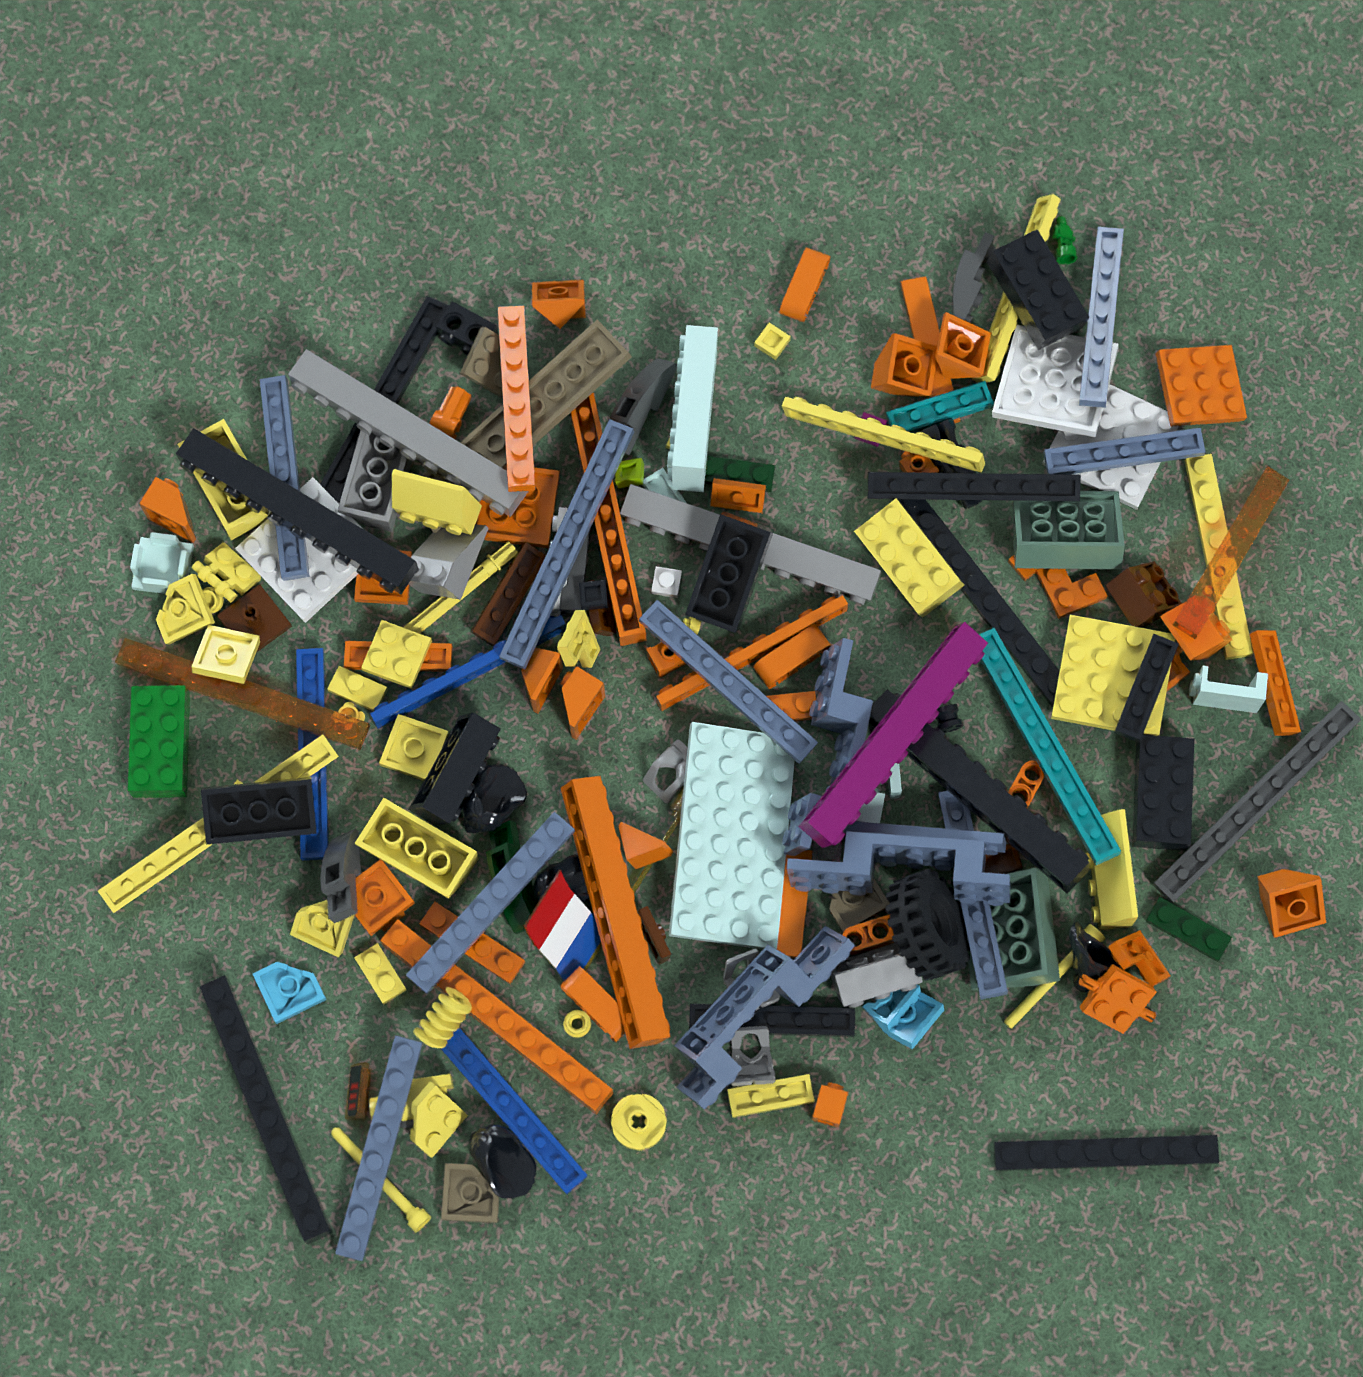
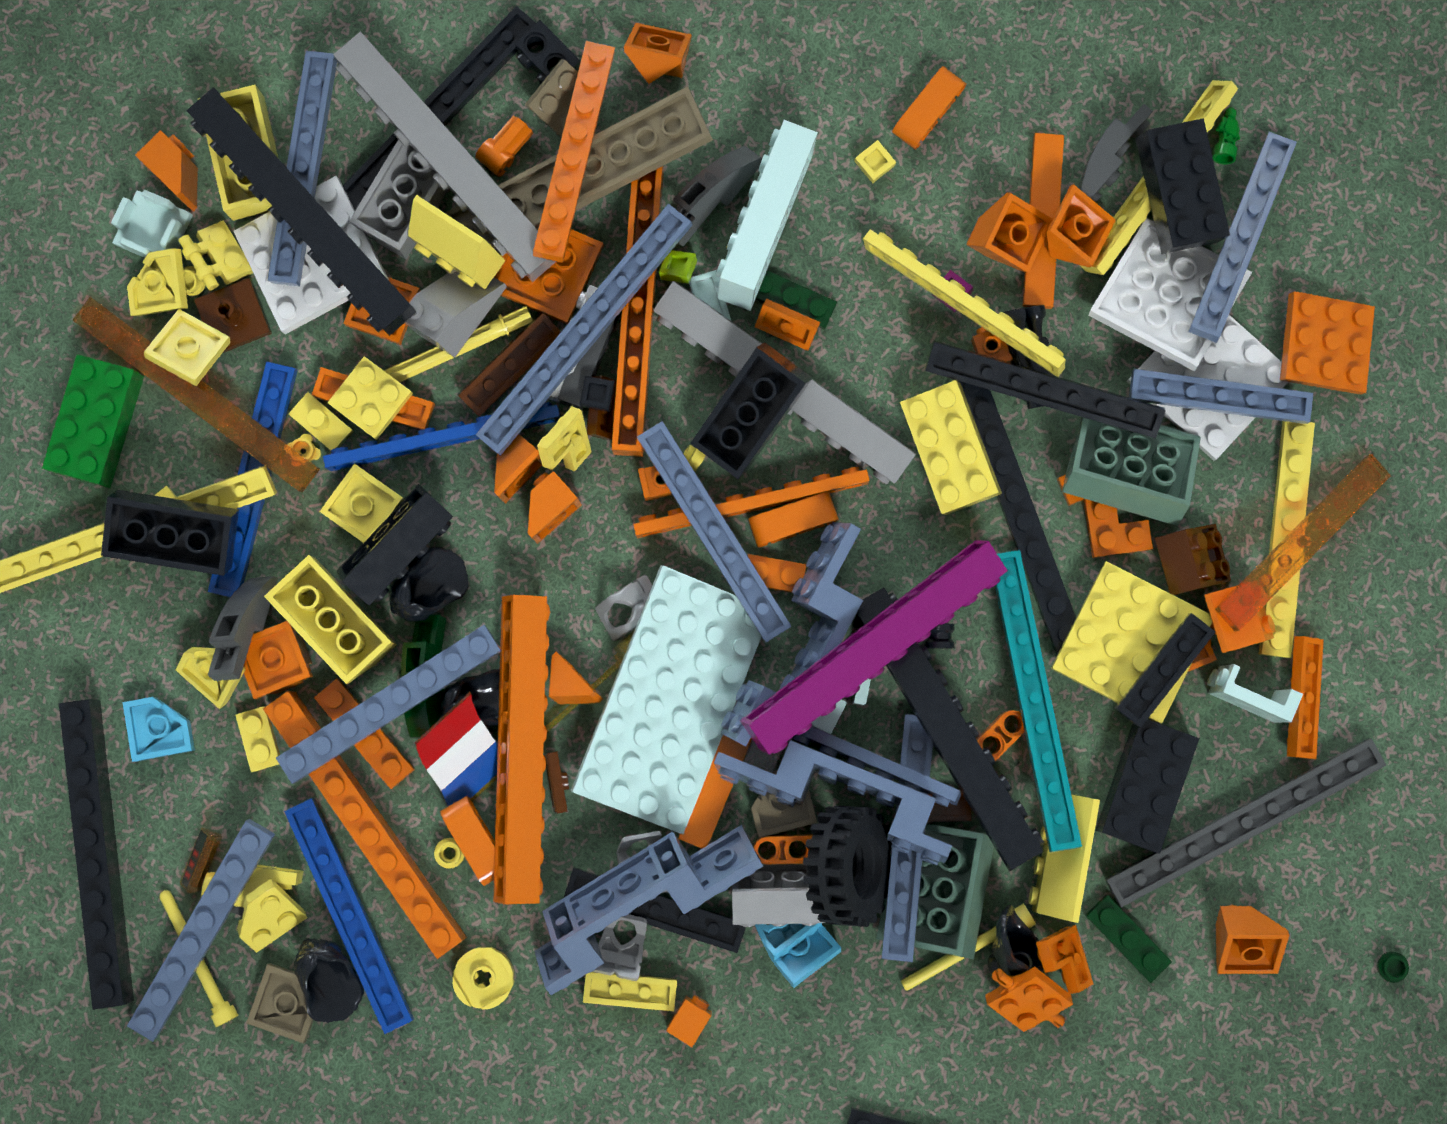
camera: 15 degrees right, 10 degrees up
light yellow piece [414,987,472,1048] -> none
white plate [651,566,682,598] -> none
teal tile [886,381,994,433] -> none

